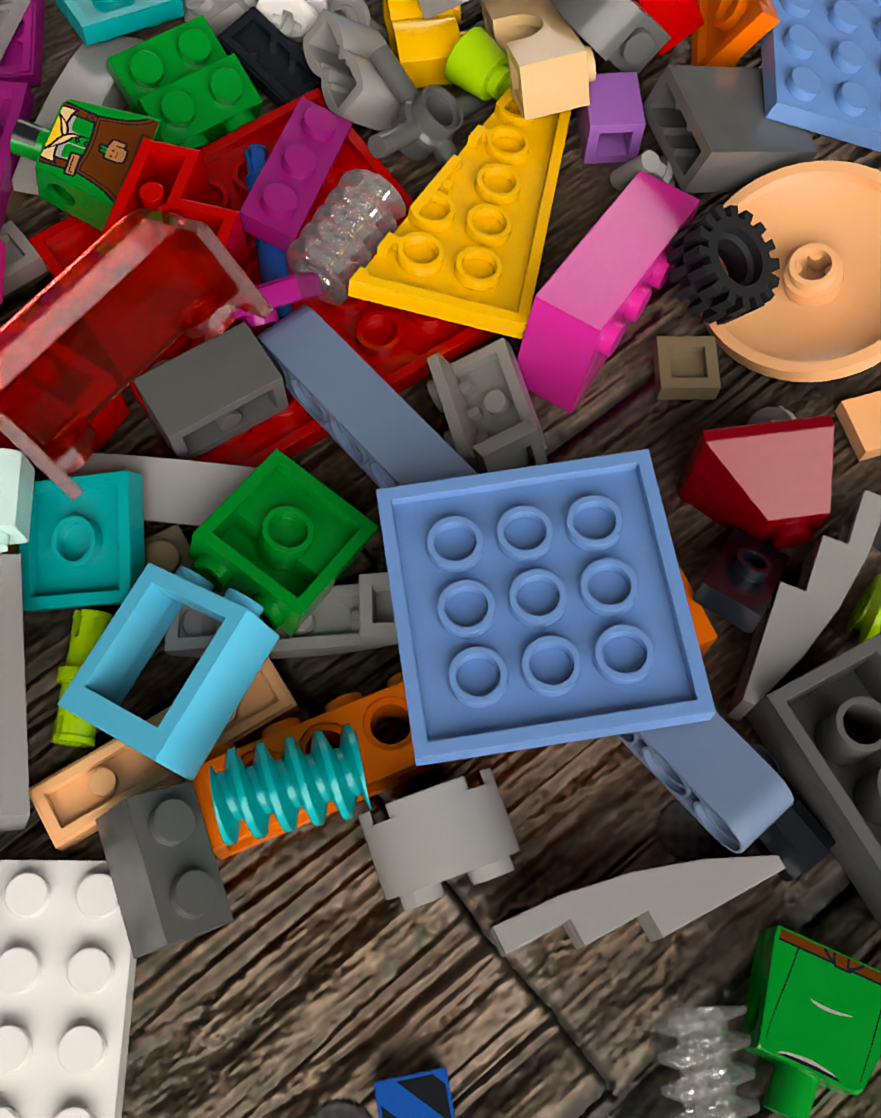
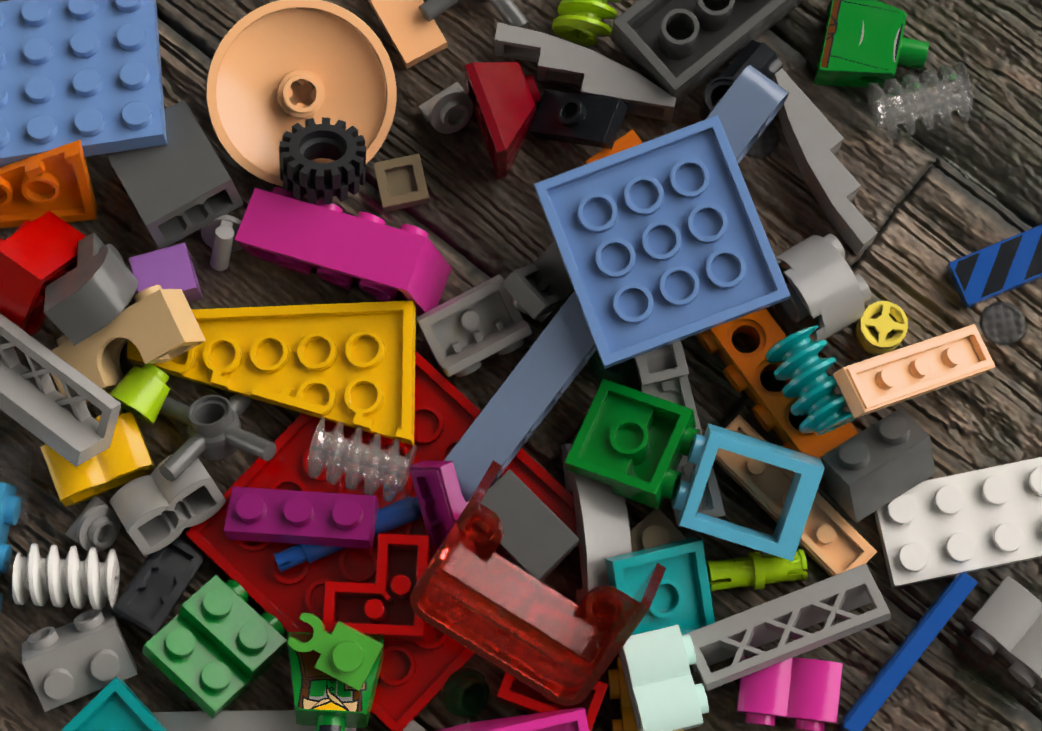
camera: 100 degrees left, 10 degrees up
none -> bright green plate [287,613,384,691]
none -> light nougat tile [833,324,996,419]
none -> light yellow wheel [855,301,908,355]

